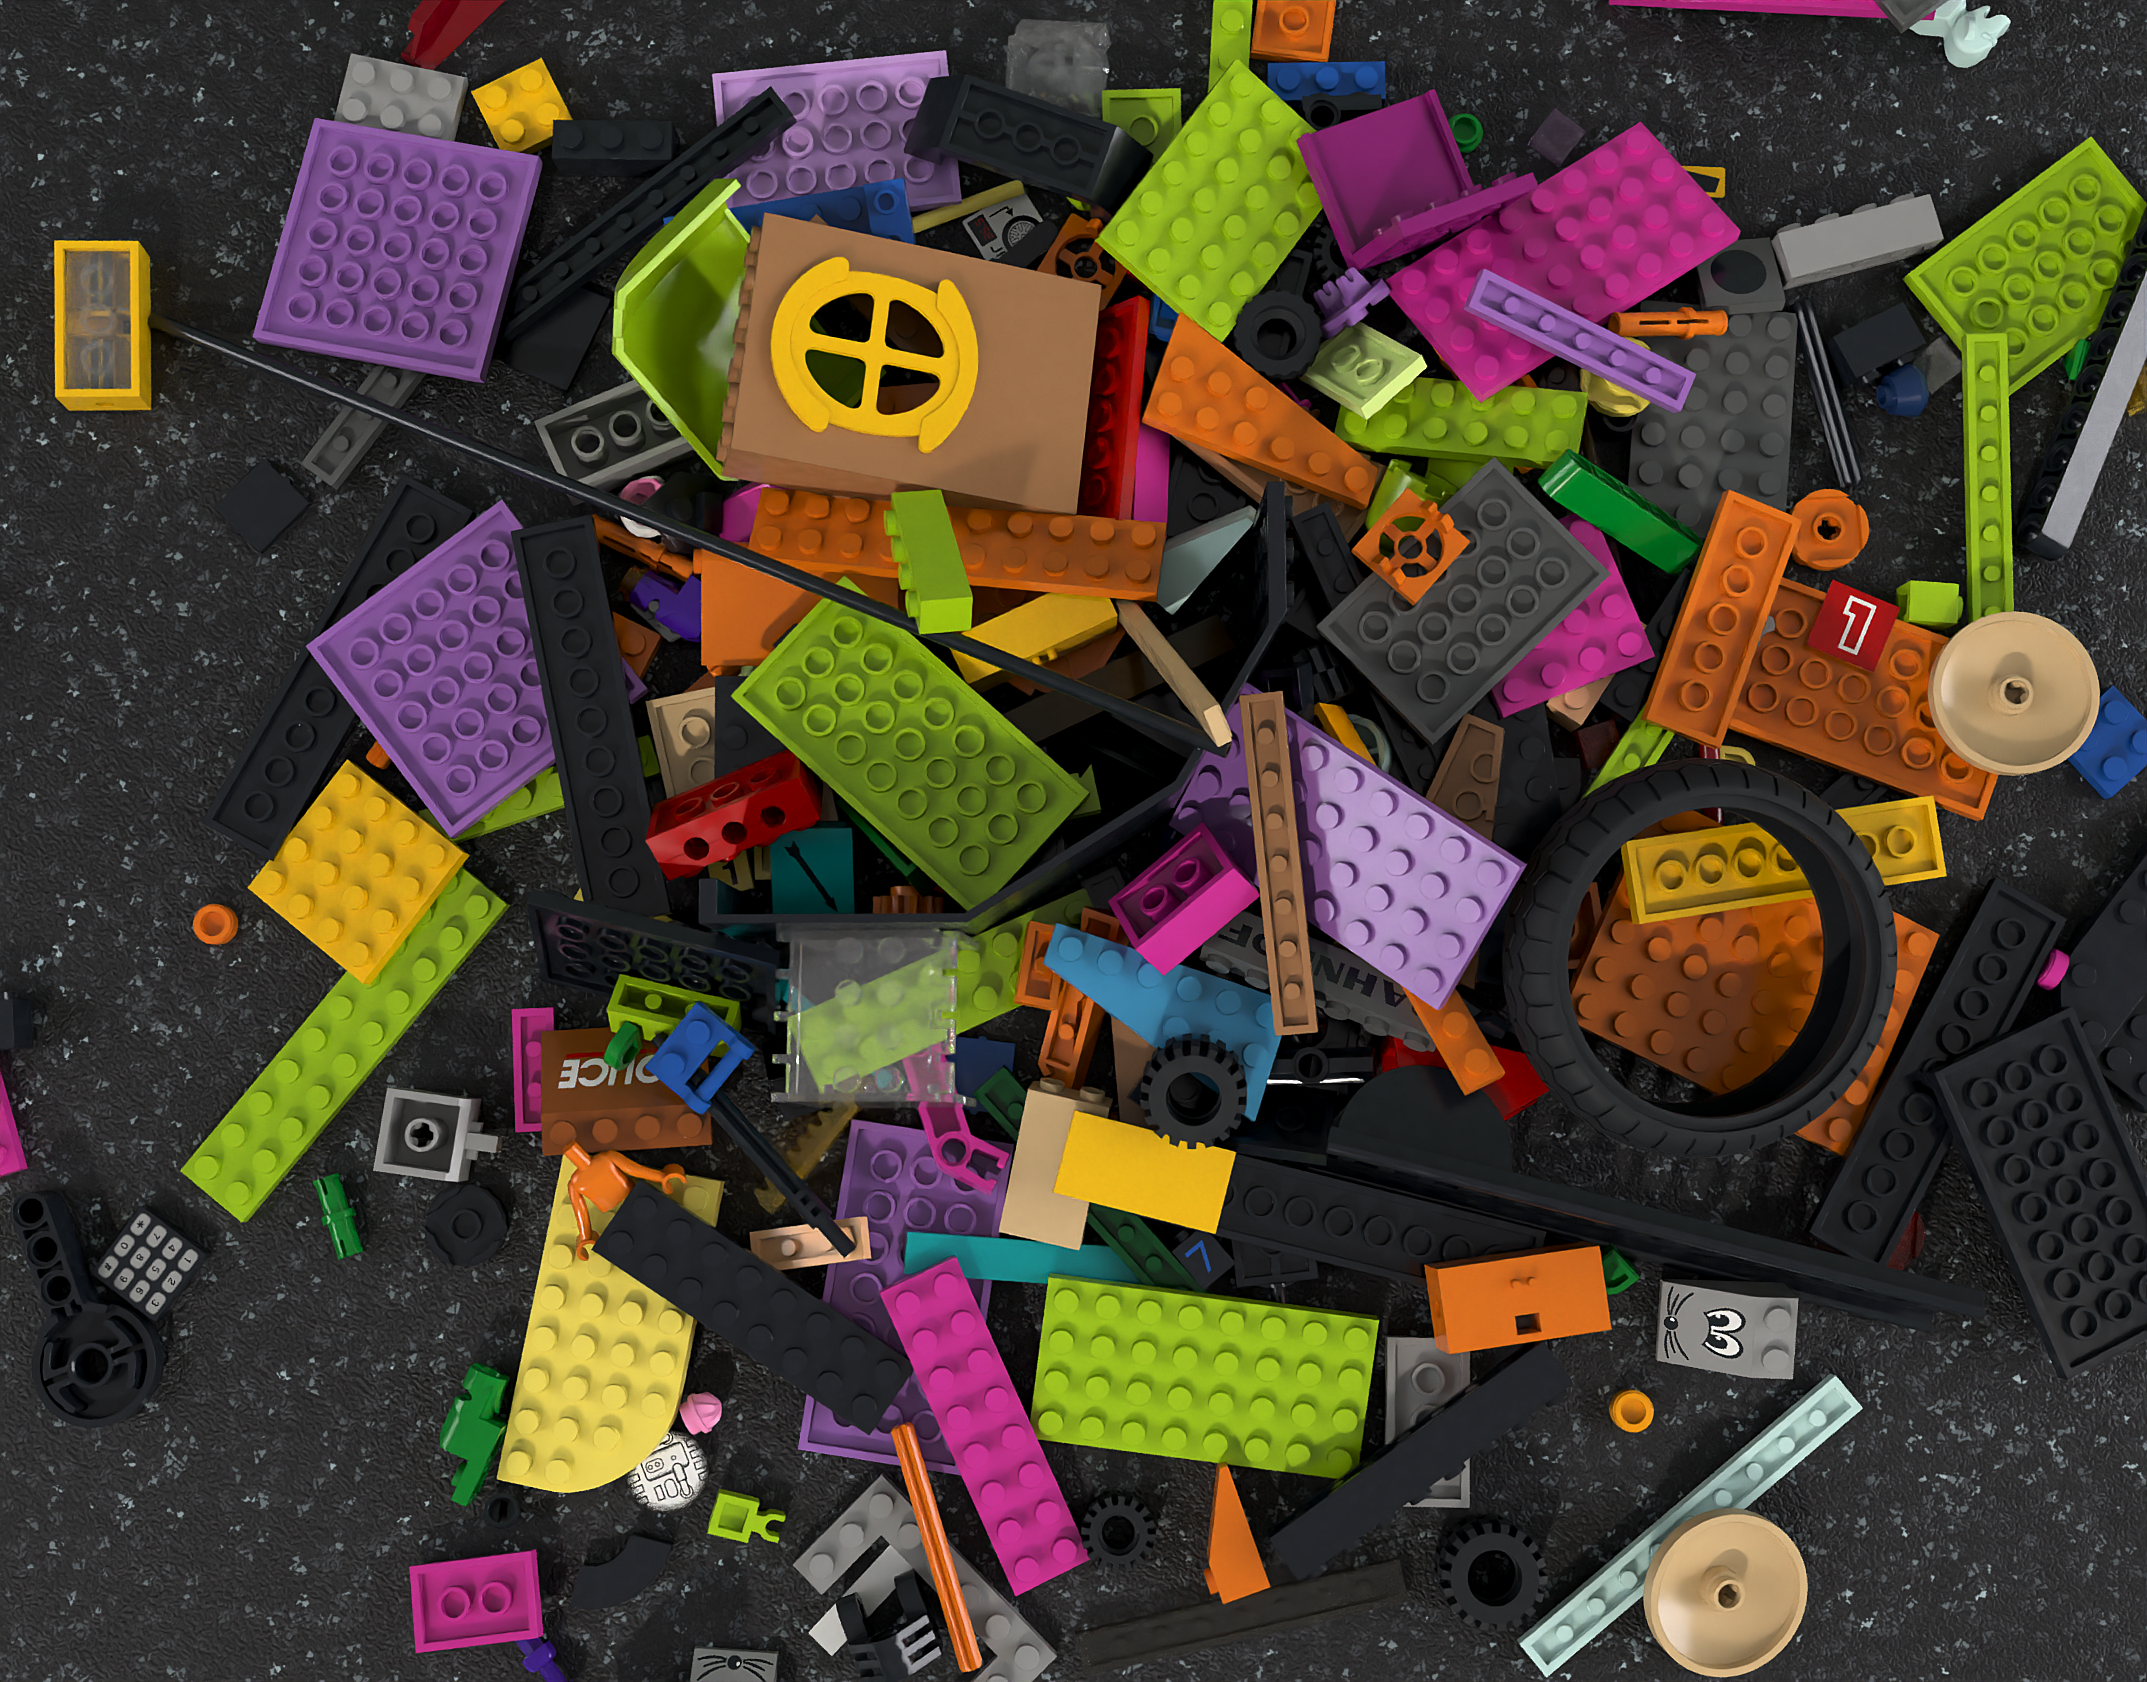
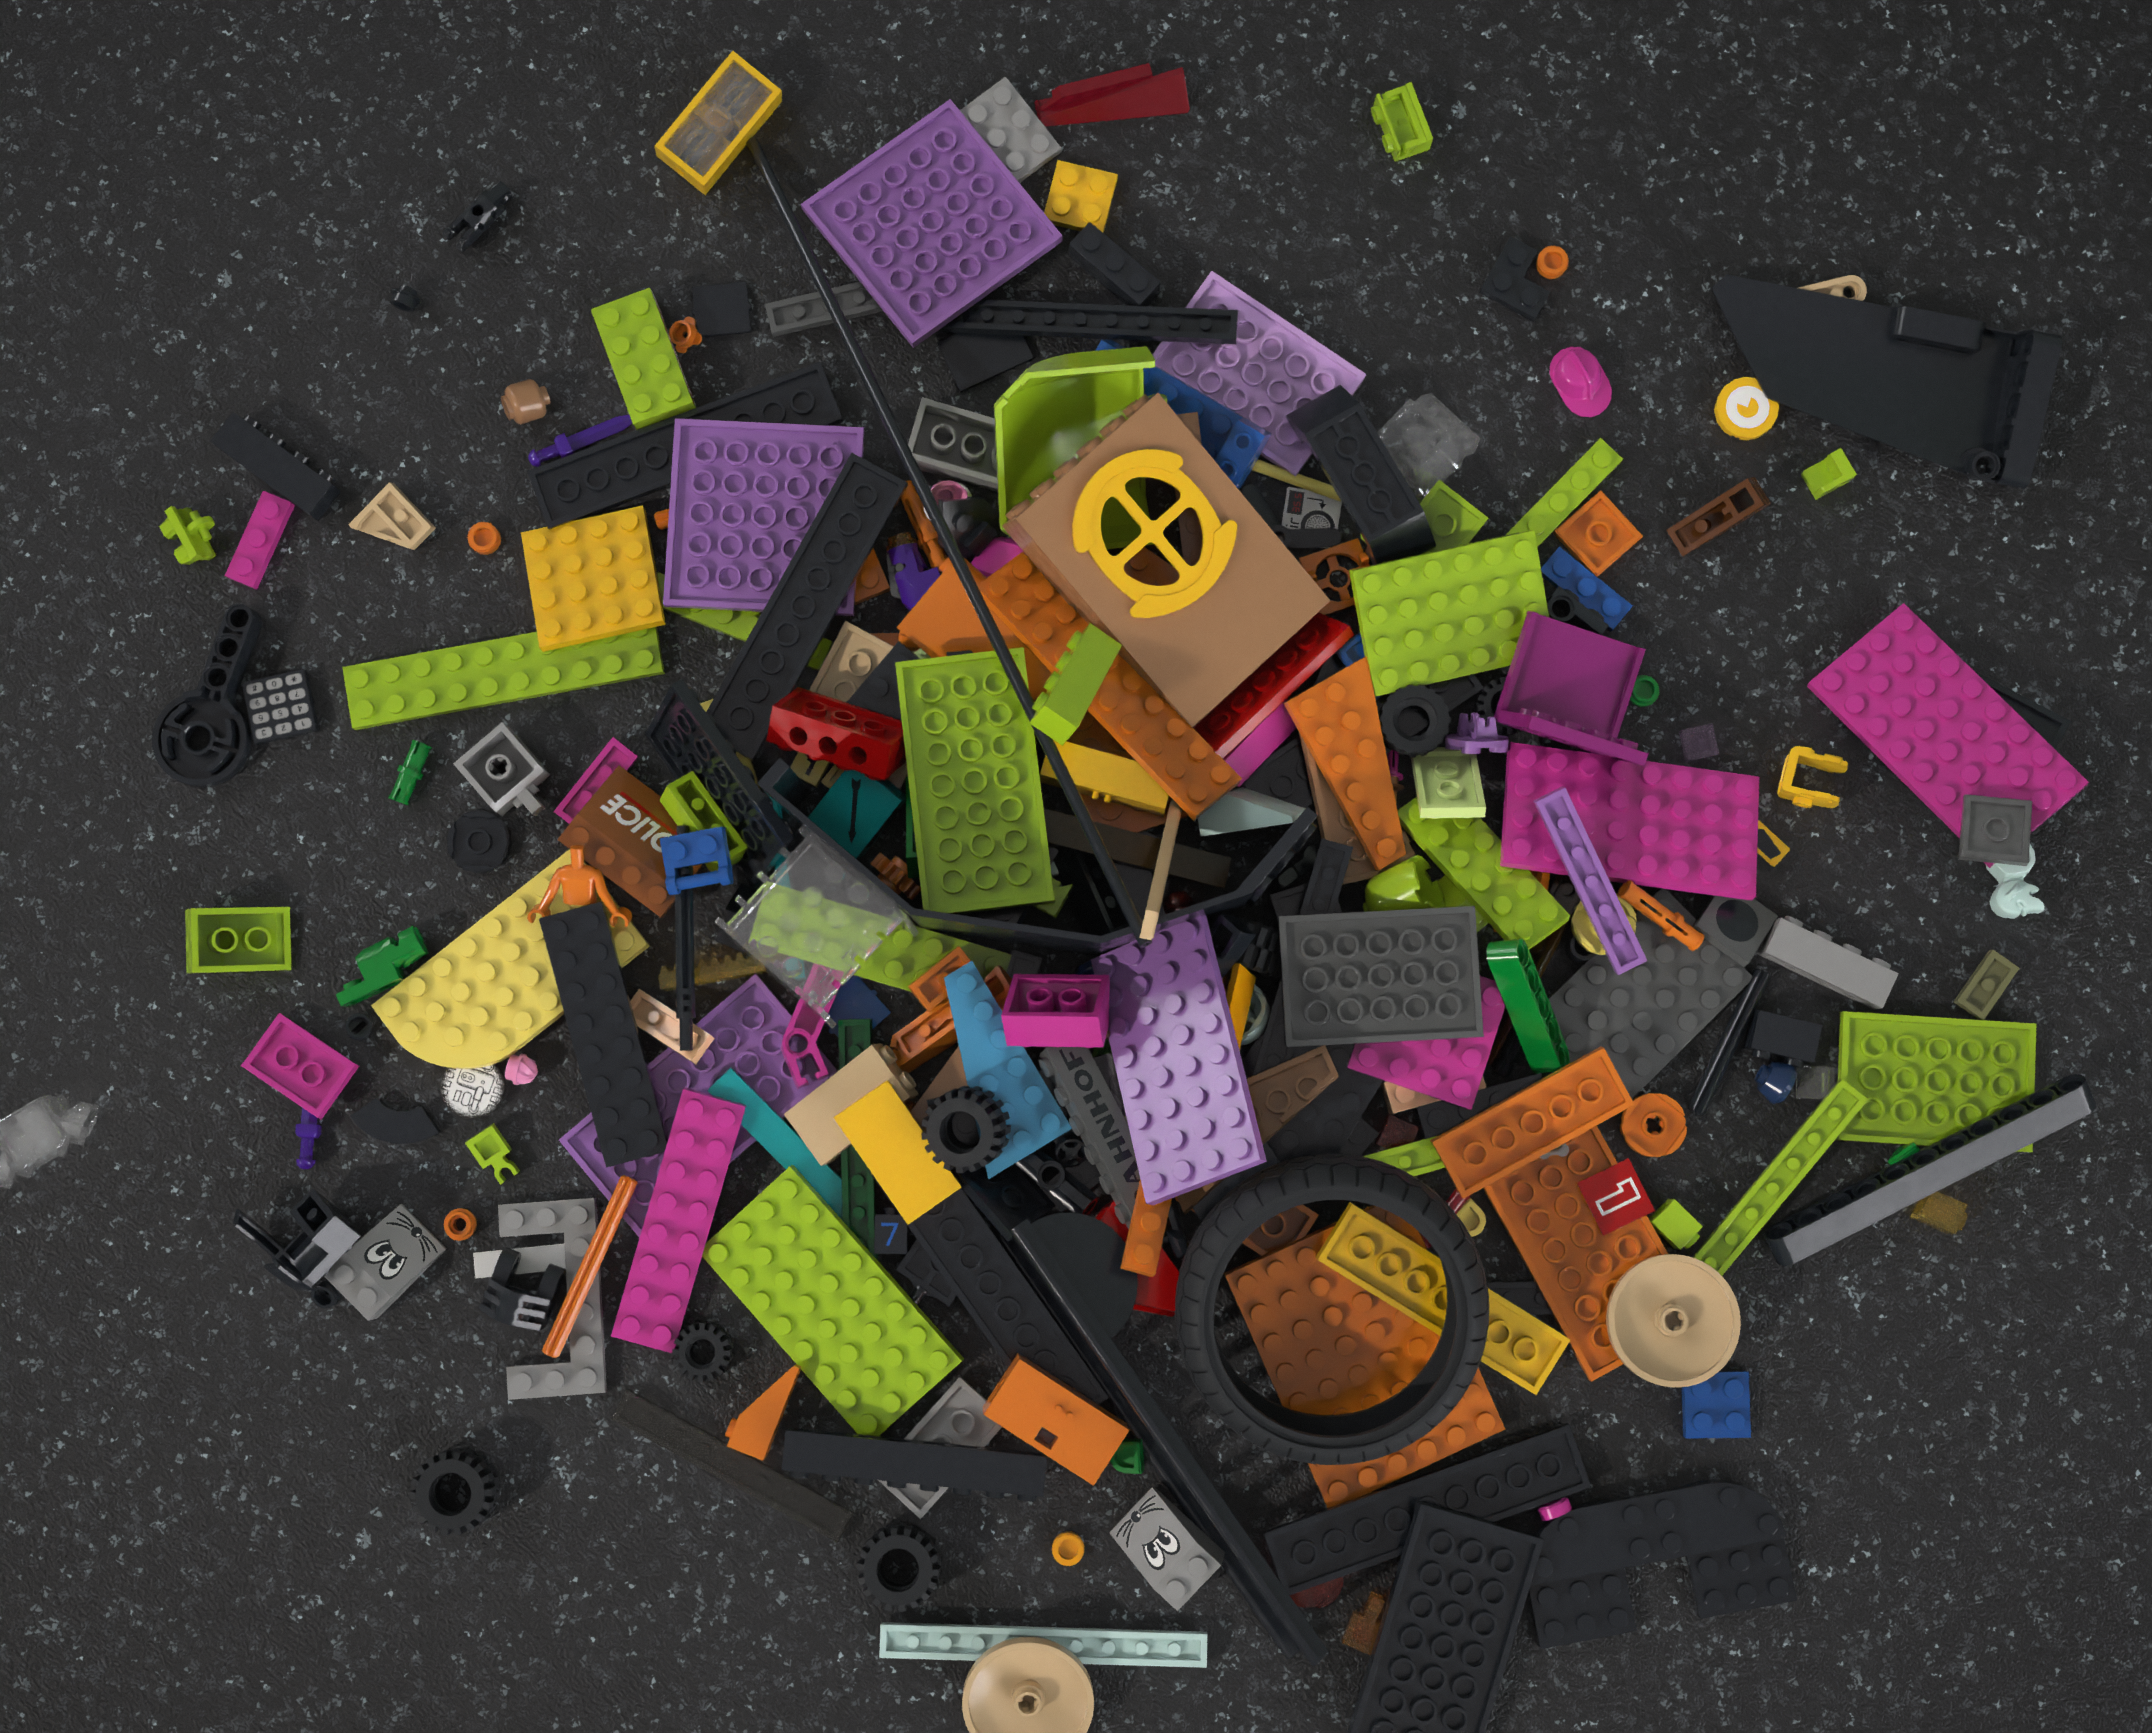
camera: 45 degrees right, 0 degrees up
green tile [604,1021,643,1071] -> none
medium nougat plate [1239,691,1319,1036] -> none
orange piece [1351,487,1470,606] -> none
none -> lime slope [185,907,291,974]
none -> tan wing [349,482,436,550]
none -> orange plate [444,1208,477,1241]
none -> medium nougat head [501,379,550,425]
none -> dark purple sword [528,415,633,467]
none -> lime brick [591,288,697,430]
none -> orange plate [669,316,702,353]
none -> clear orange plate [1341,1591,1385,1656]
none -> yellow piece [1777,746,1848,808]
none -> olive plate [1954,950,2020,1020]

